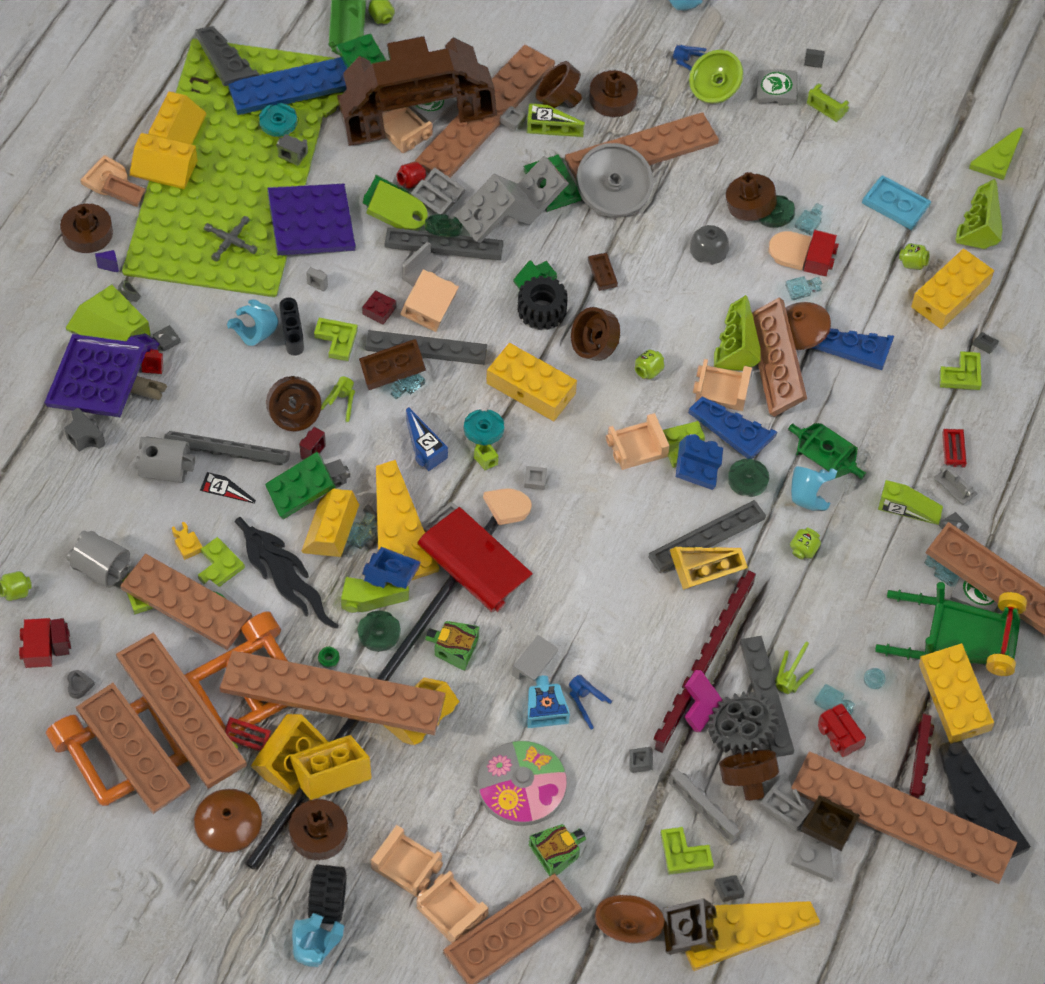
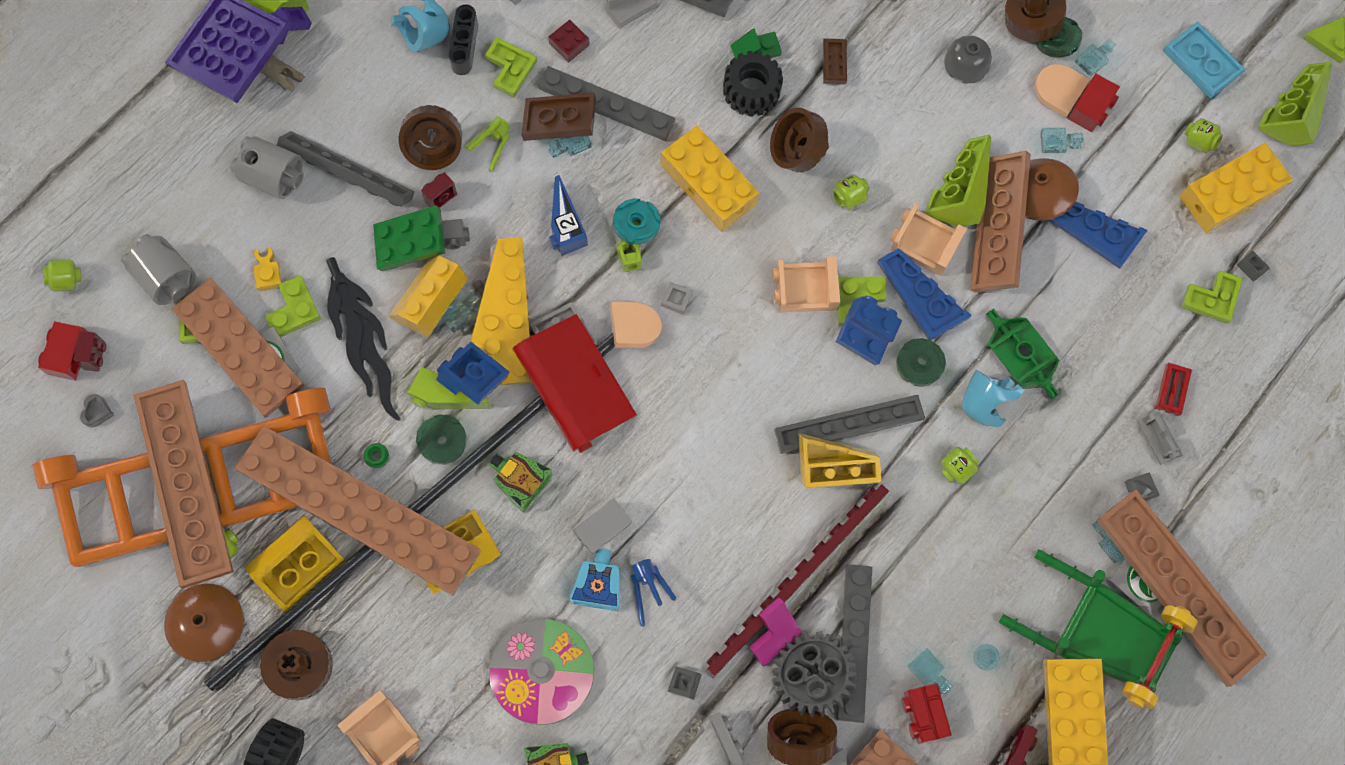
camera: 15 degrees right, 15 degrees up
dark grey brick [64,408,105,452] -> none
nougat plate [76,683,190,814] -> none
red tile [142,349,164,374] -> none
dark grey tile [153,325,181,352] -> none
sticker [200,472,256,504] -> none
red tile [225,717,272,752] -> none
yellow slope [290,735,371,800] -> none
light nougat panel [400,269,459,332] -> none
lime plant [775,642,814,694] -> none
lime slope [878,480,943,525] -> none

